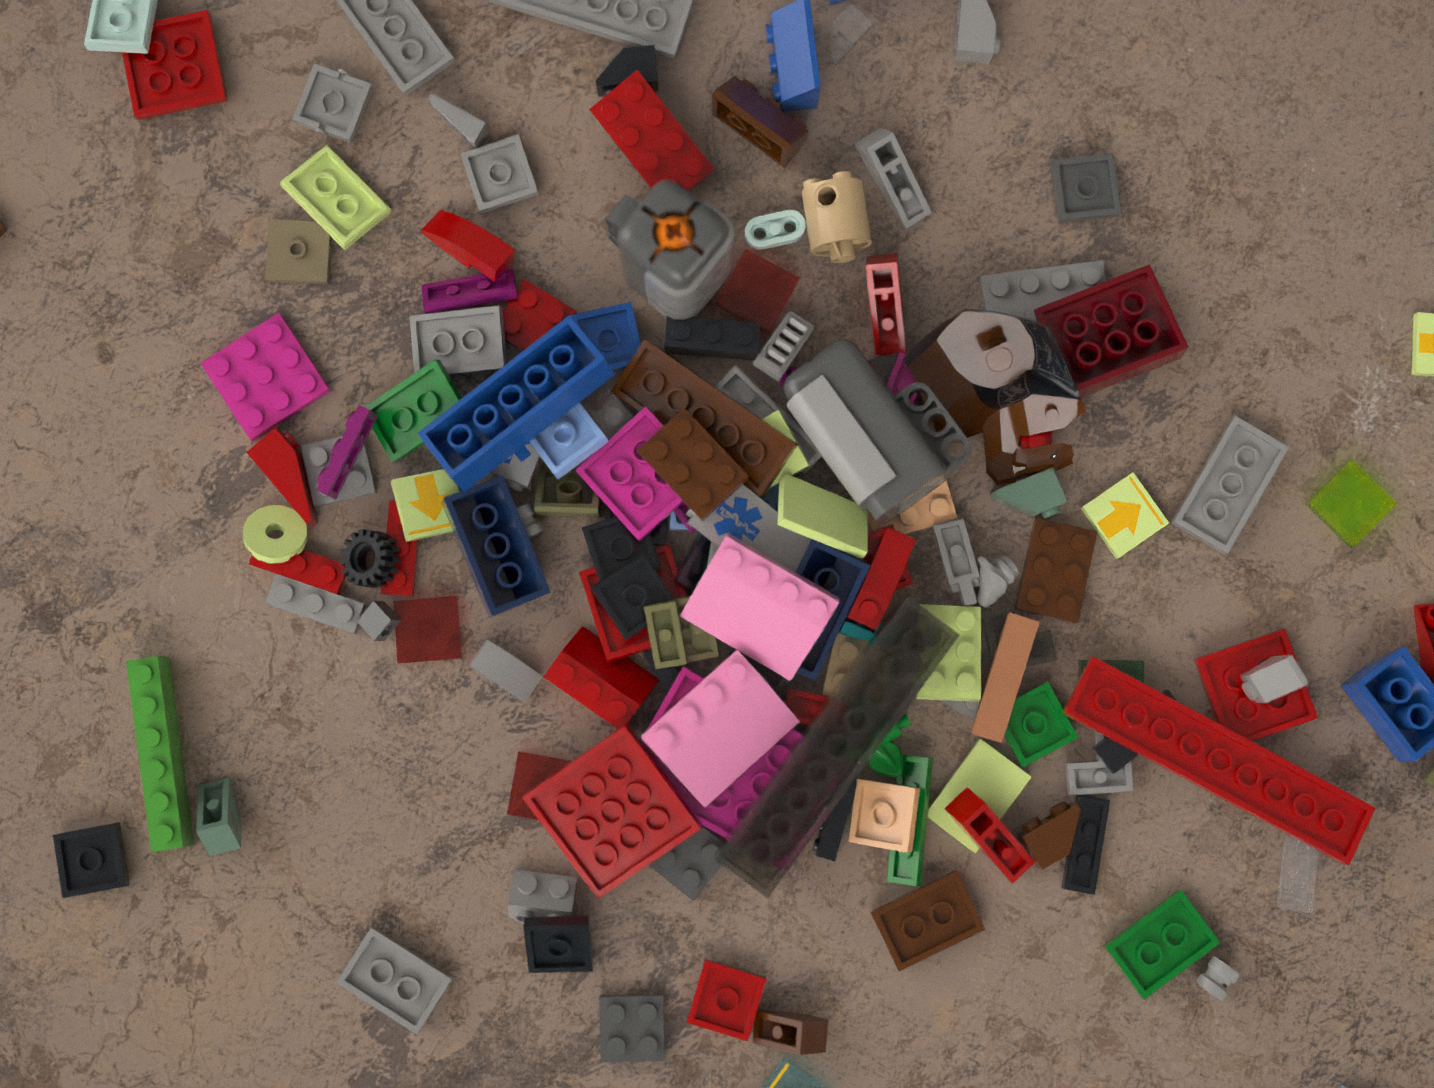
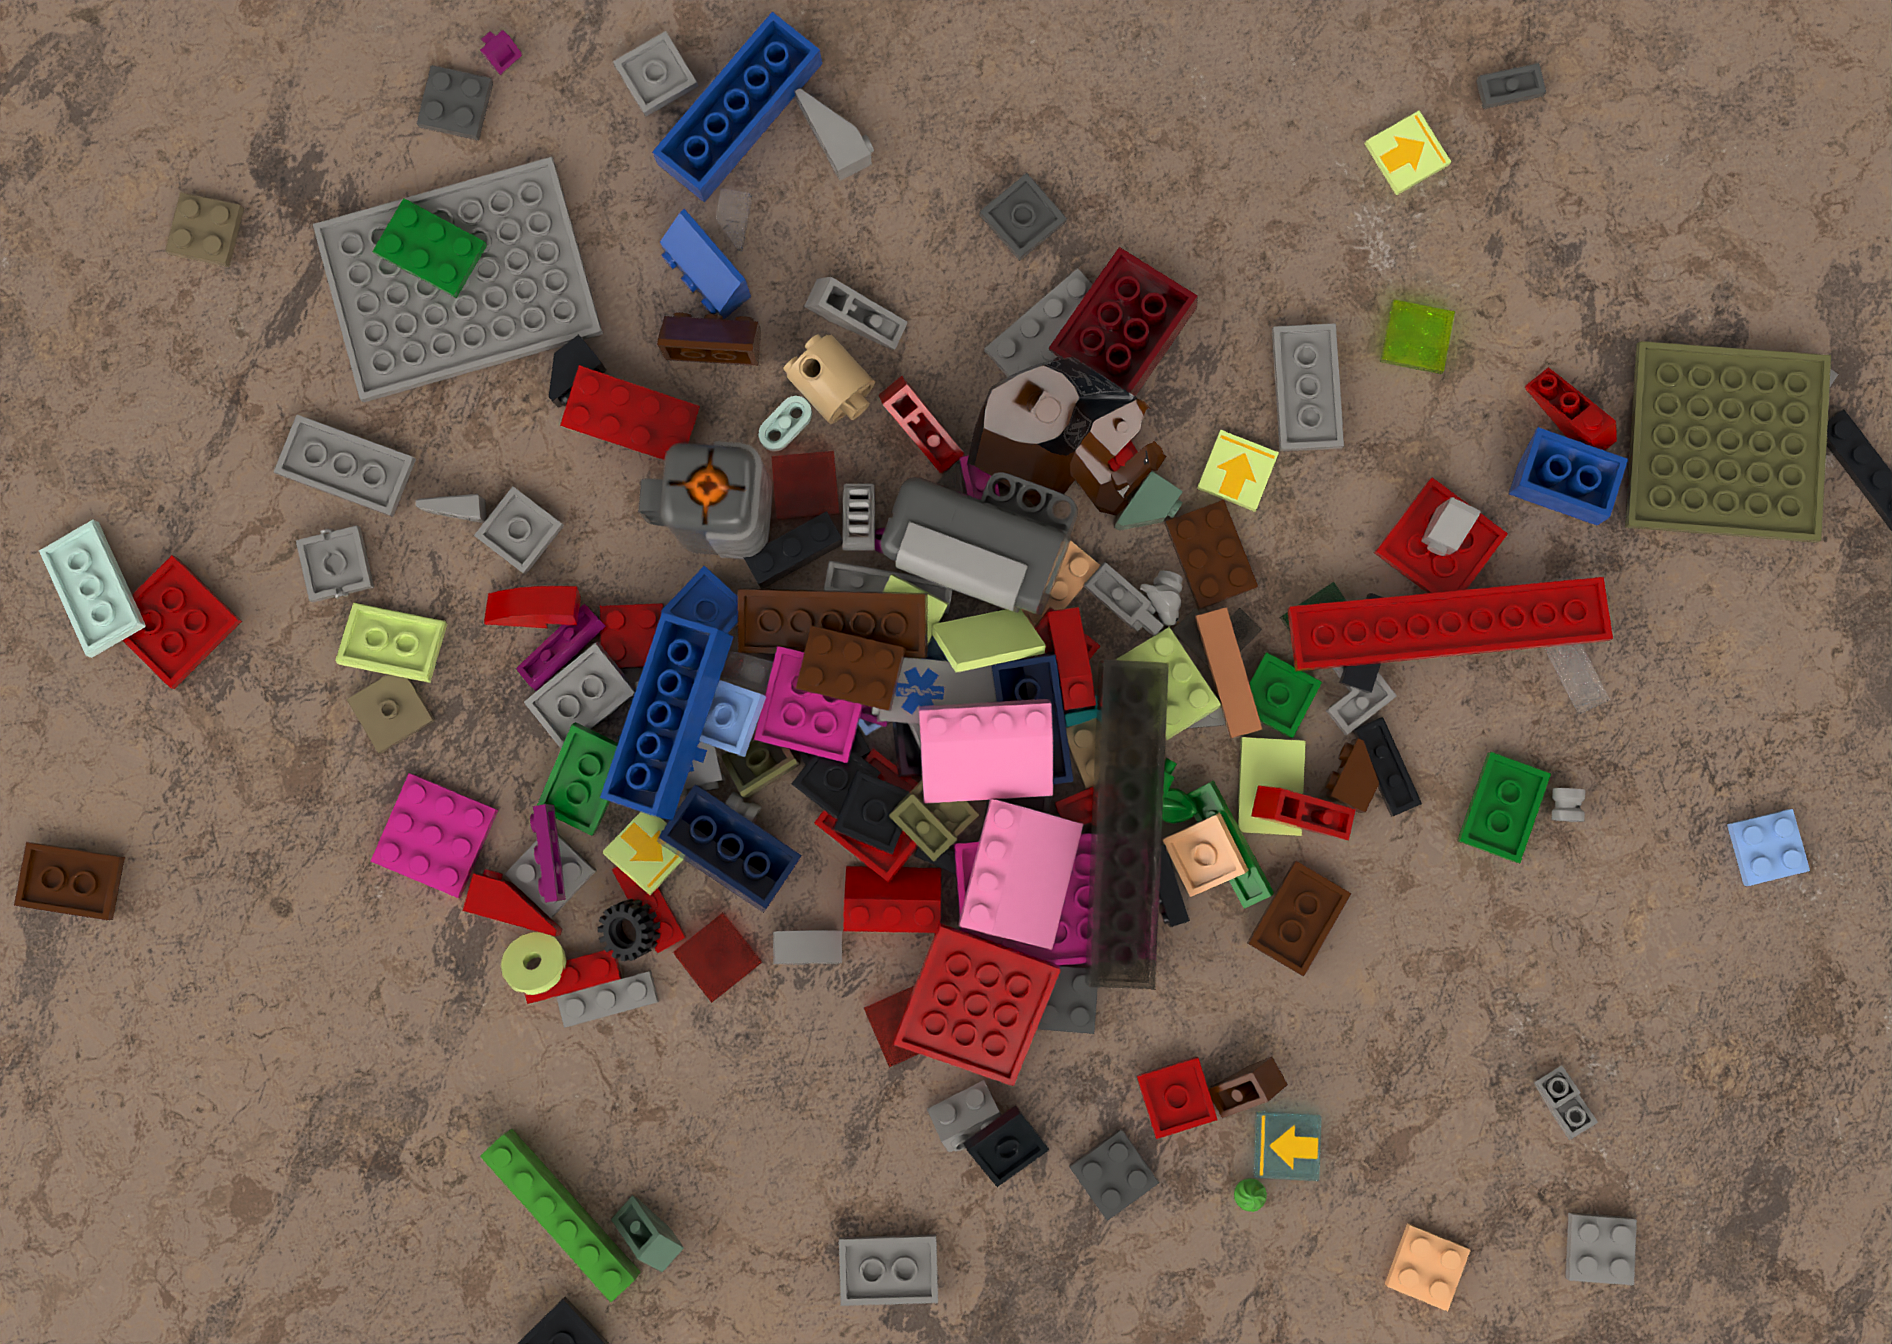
camera: 30 degrees left, 0 degrees up
piece [357,601,401,641] -> none

